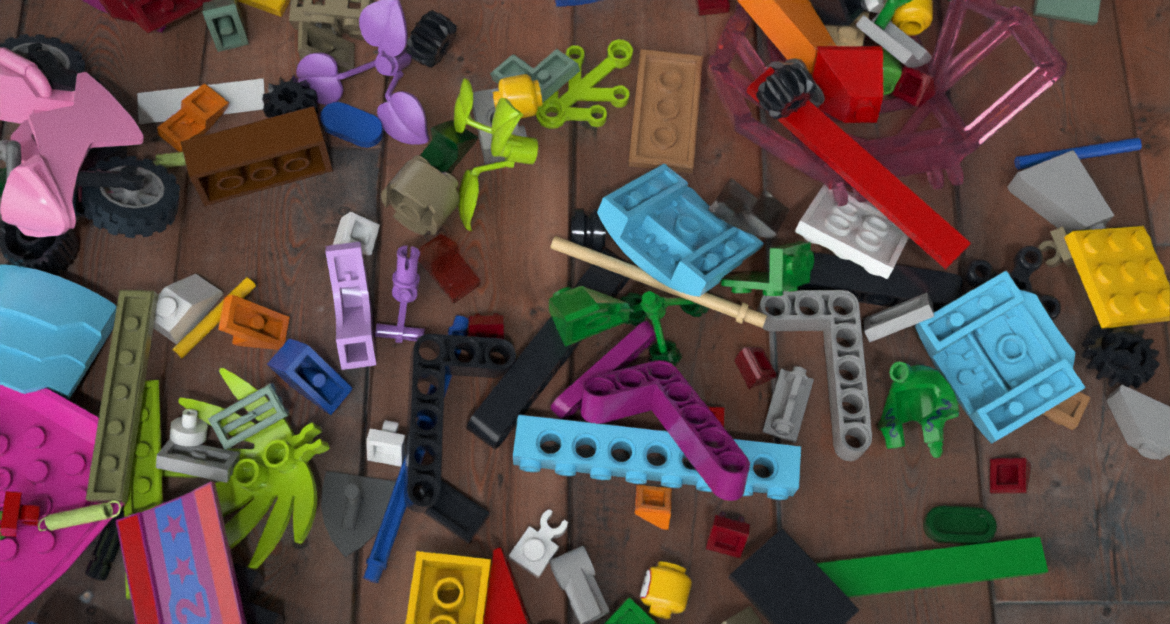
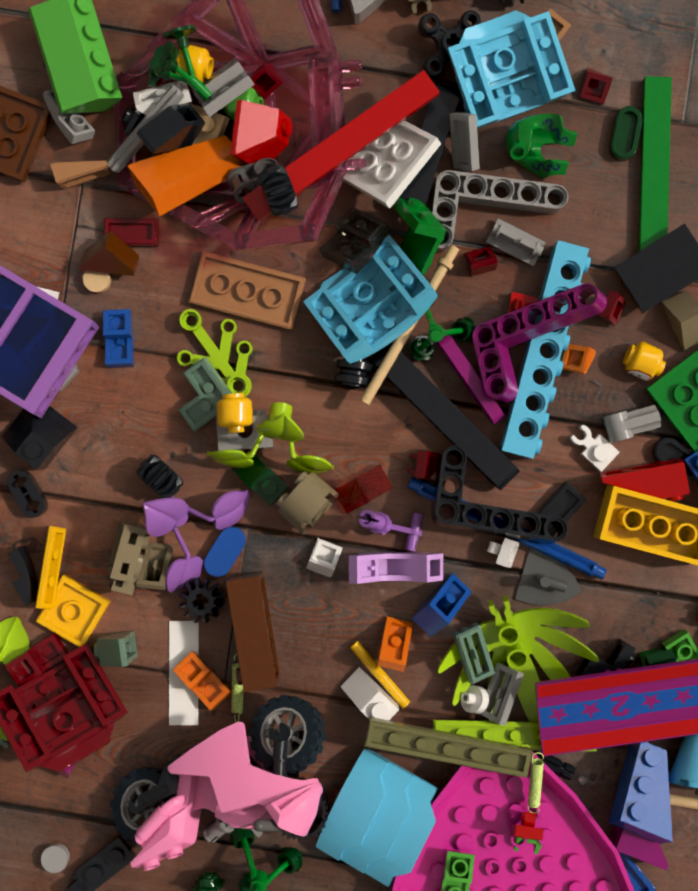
camera: 75 degrees left, 20 degrees up
green slope [549,286,631,347] -> none

